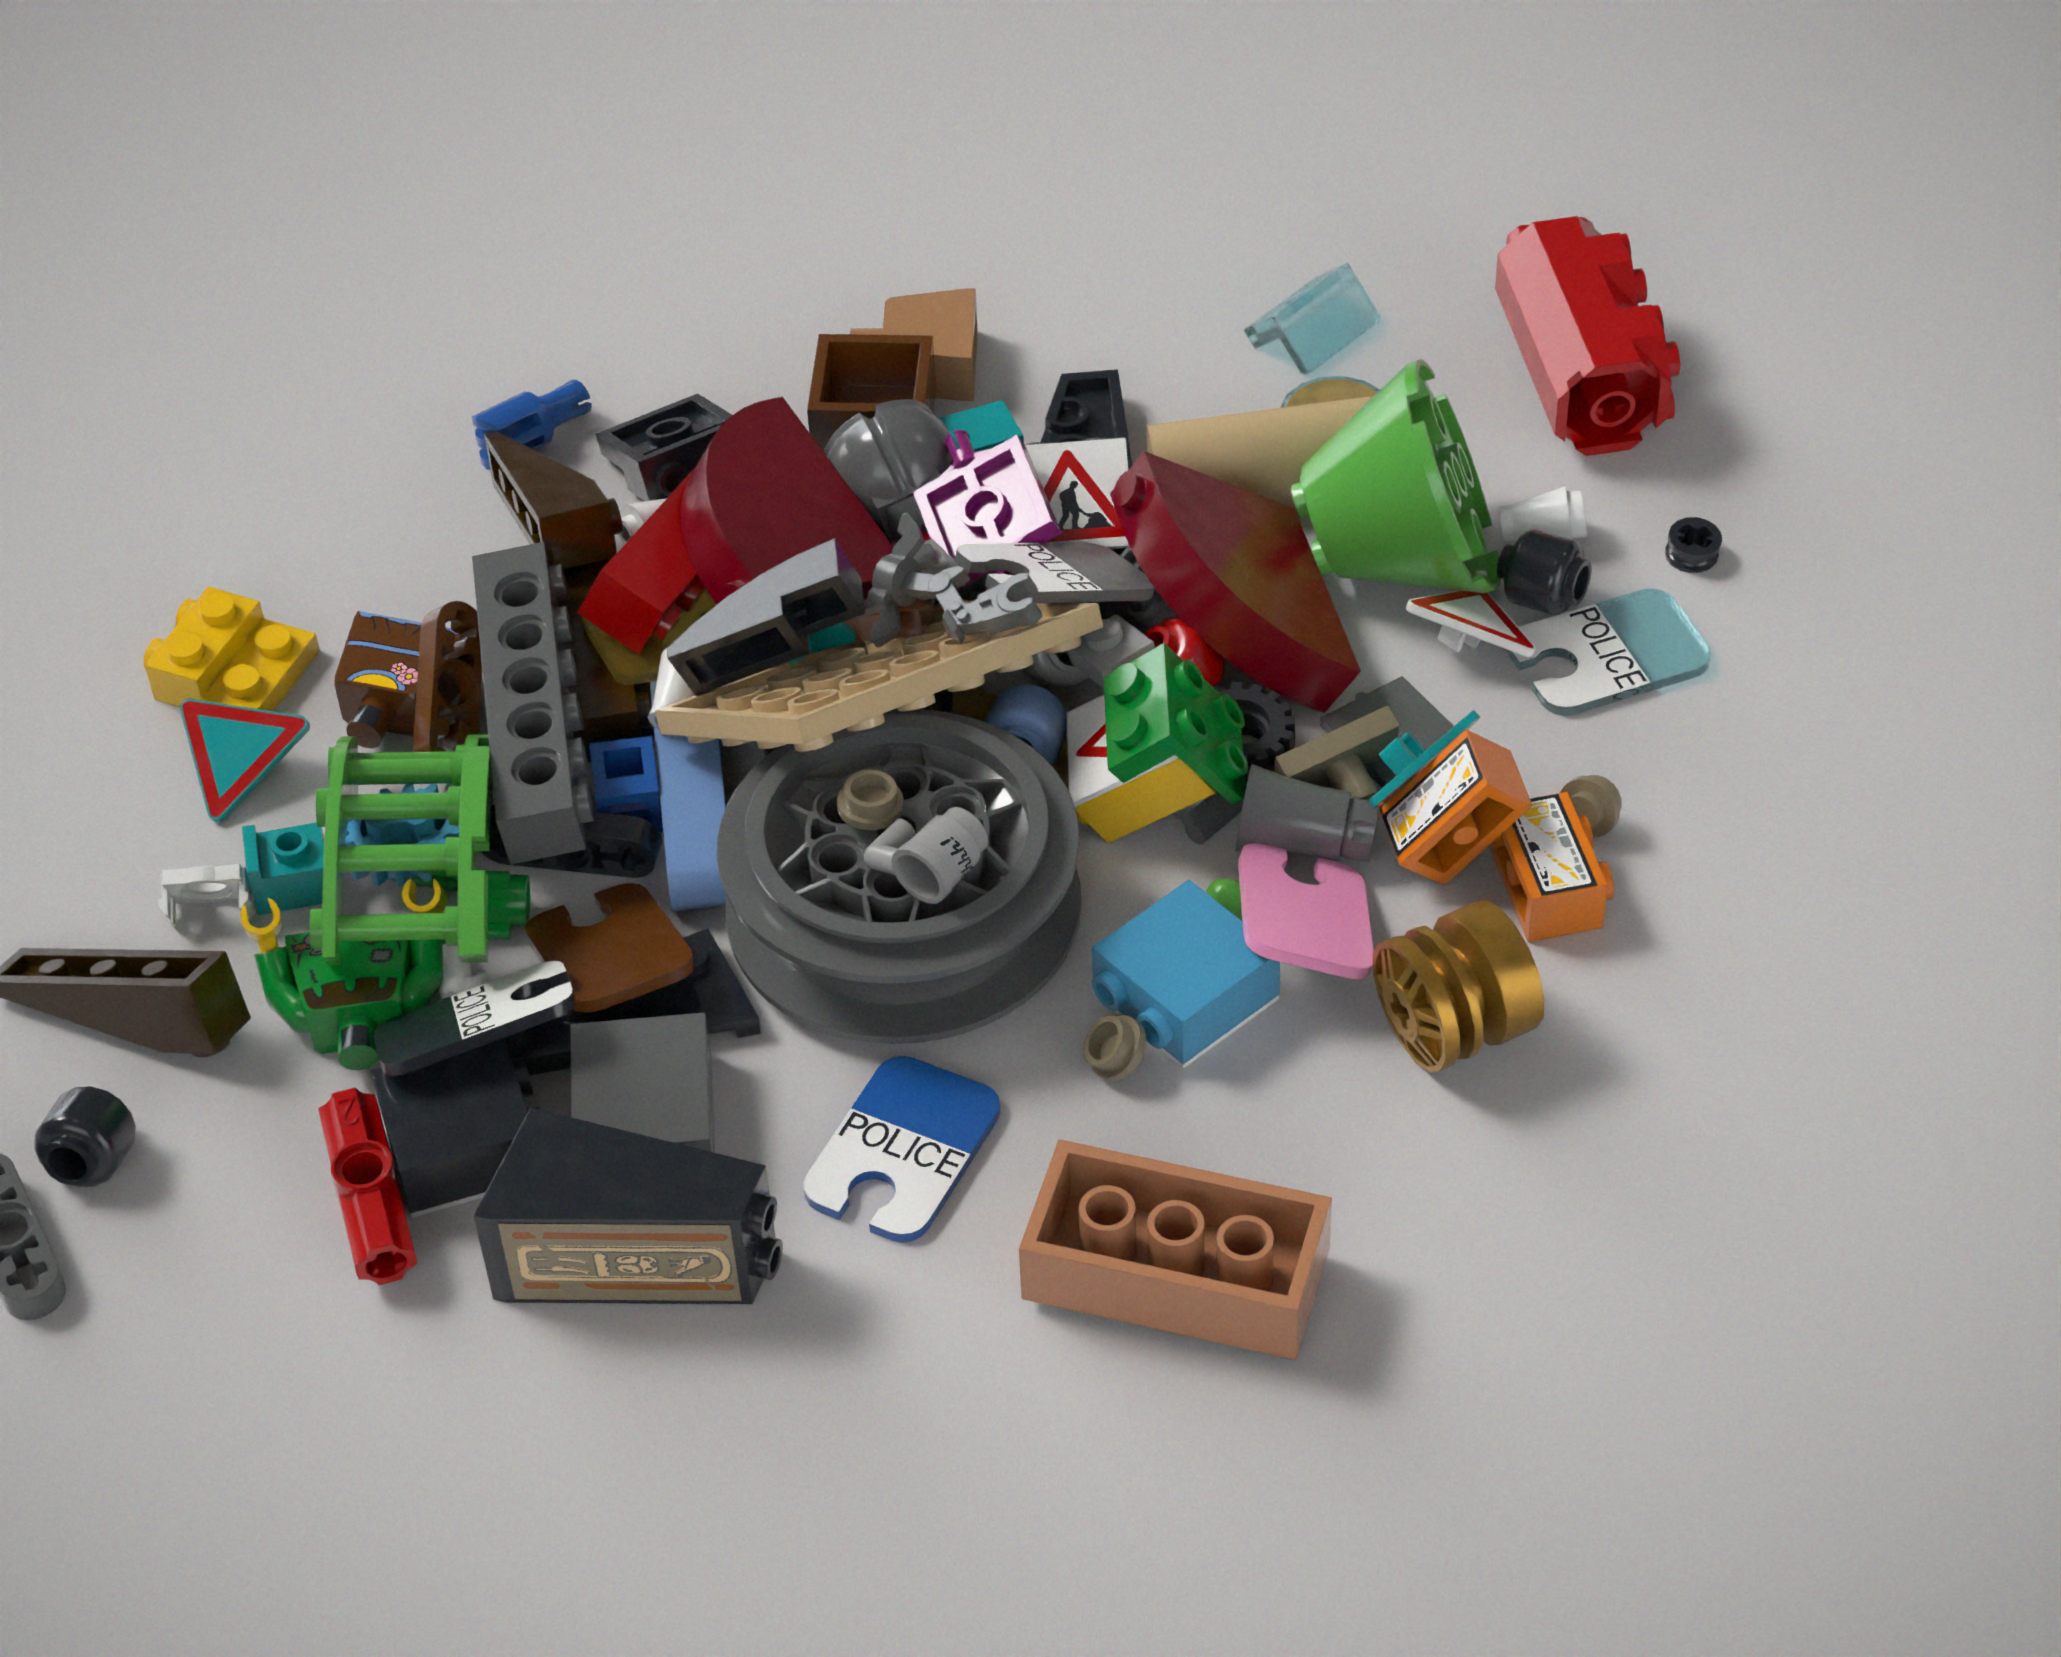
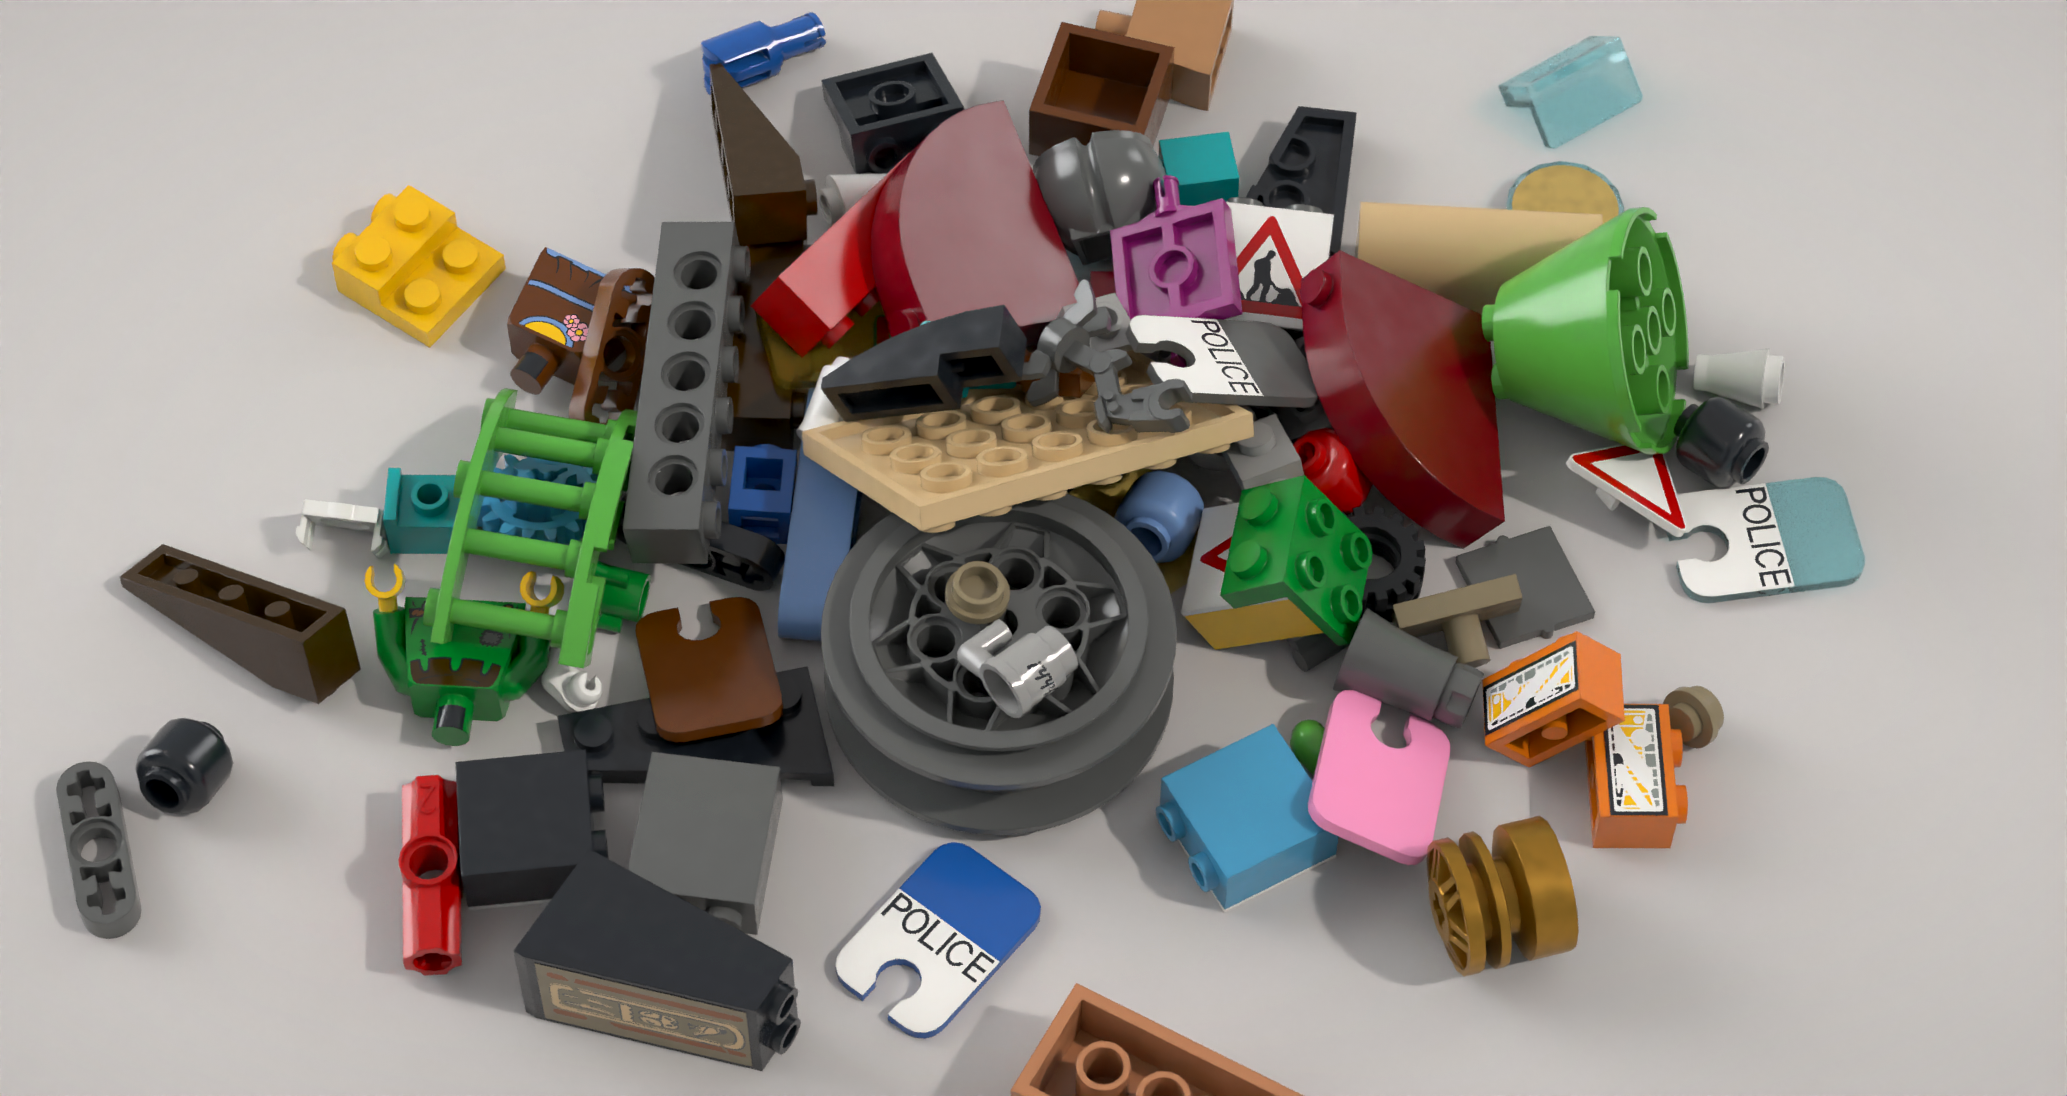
camera: 10 degrees right, 10 degrees up
piece [180,699,310,822] -> none
black piece [373,961,577,1076] -> none
dark tan plate [1083,1015,1146,1081] -> none
teal piece [1368,710,1480,809] -> none
red brick [1495,216,1681,456] -> none
black bush [1665,517,1722,573] -> none

